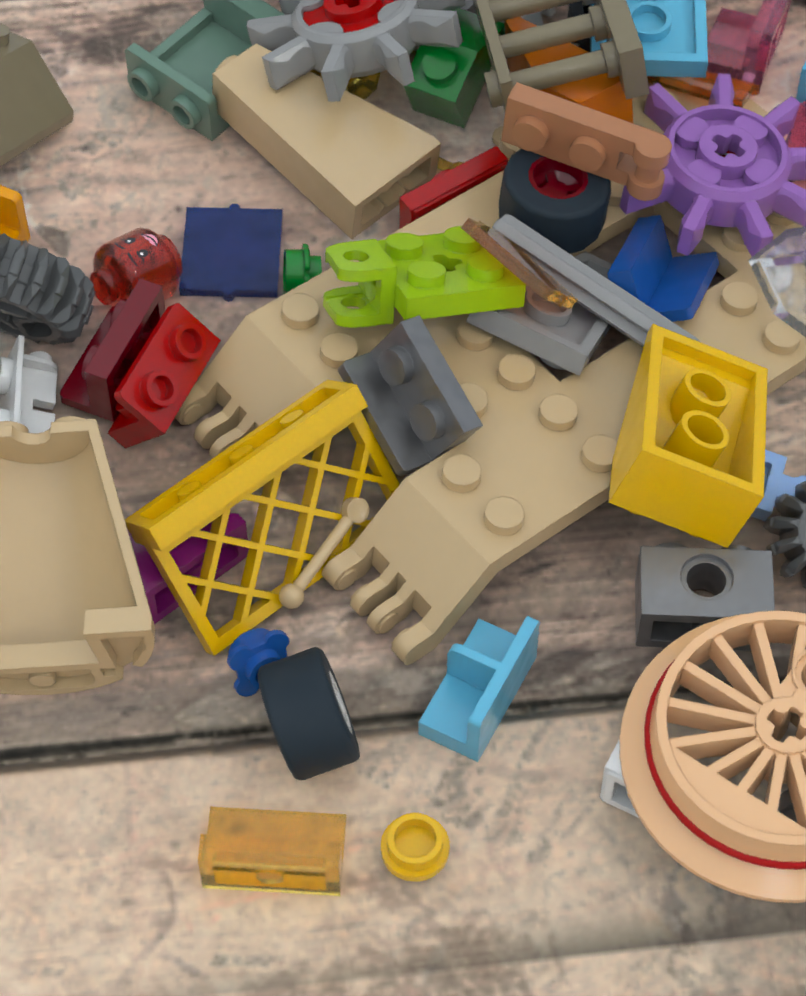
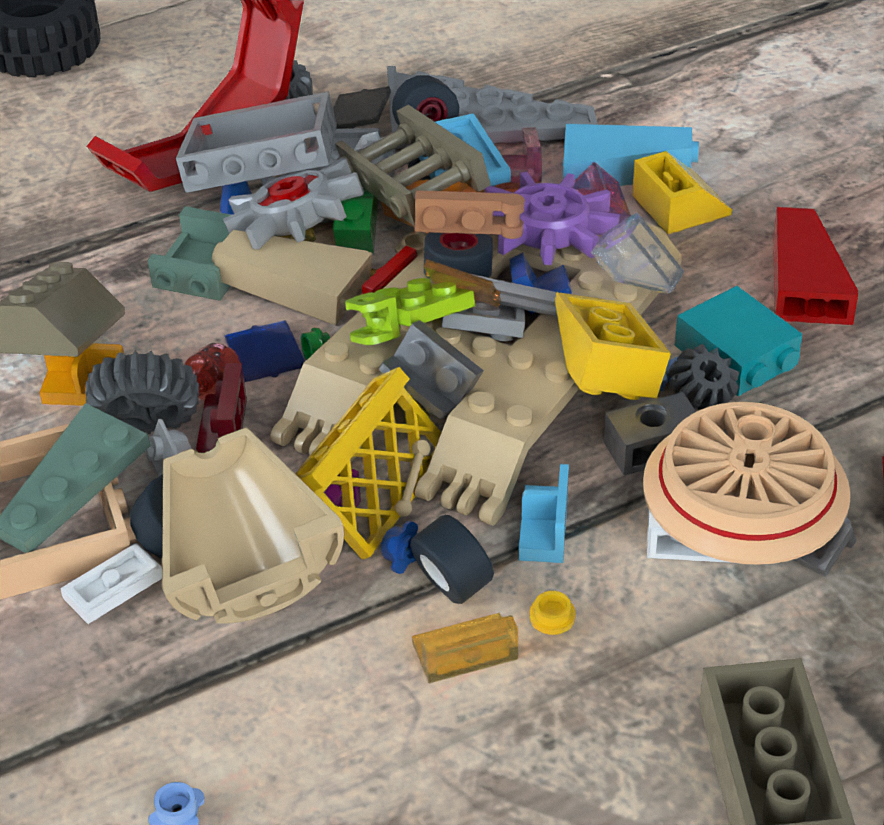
camera: 20 degrees left, 15 degrees down
red bracket [108,303,221,449] -> none

